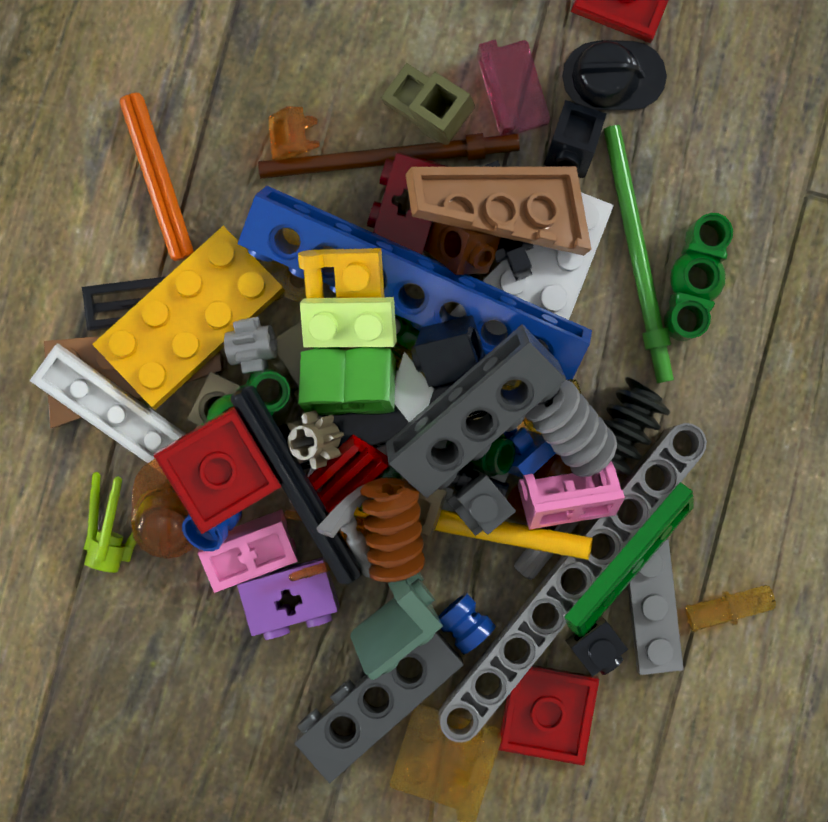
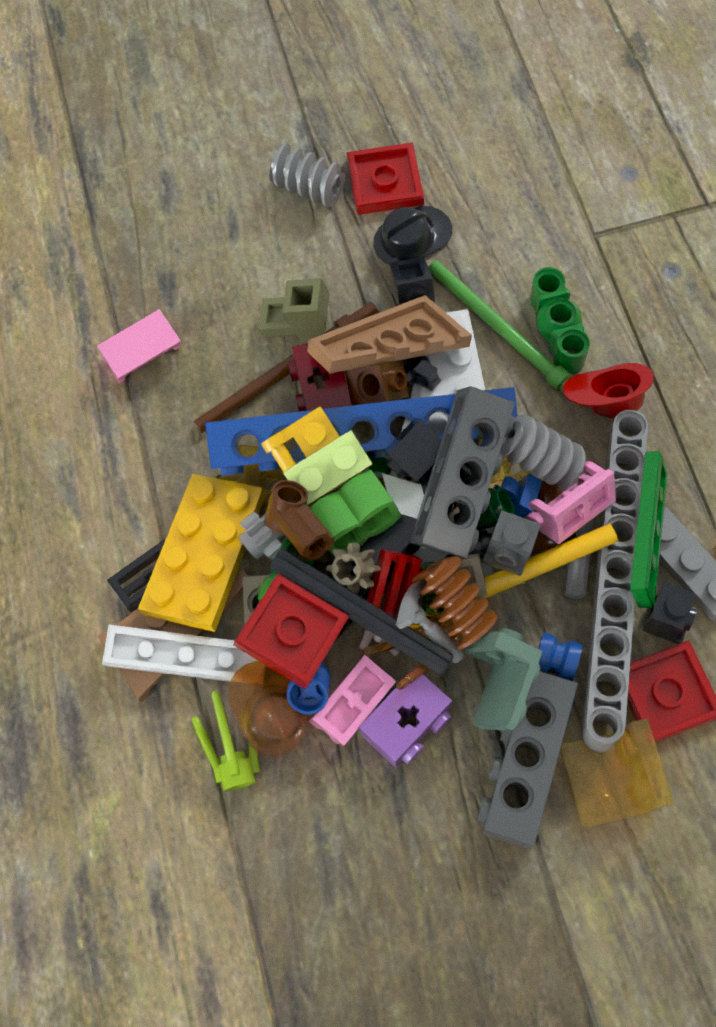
camera: 25 degrees left, 20 degrees down
orange axle [119,93,194,261] -> none
clear orange tile [268,106,320,160] -> none
clear pink panel [477,39,550,135] -> none
pearl dark grey piece [602,377,670,475] -> none
none -> bright pink hinge [97,309,181,383]
none -> reddish brown piece [264,480,334,561]
none -> red piece [563,363,654,419]

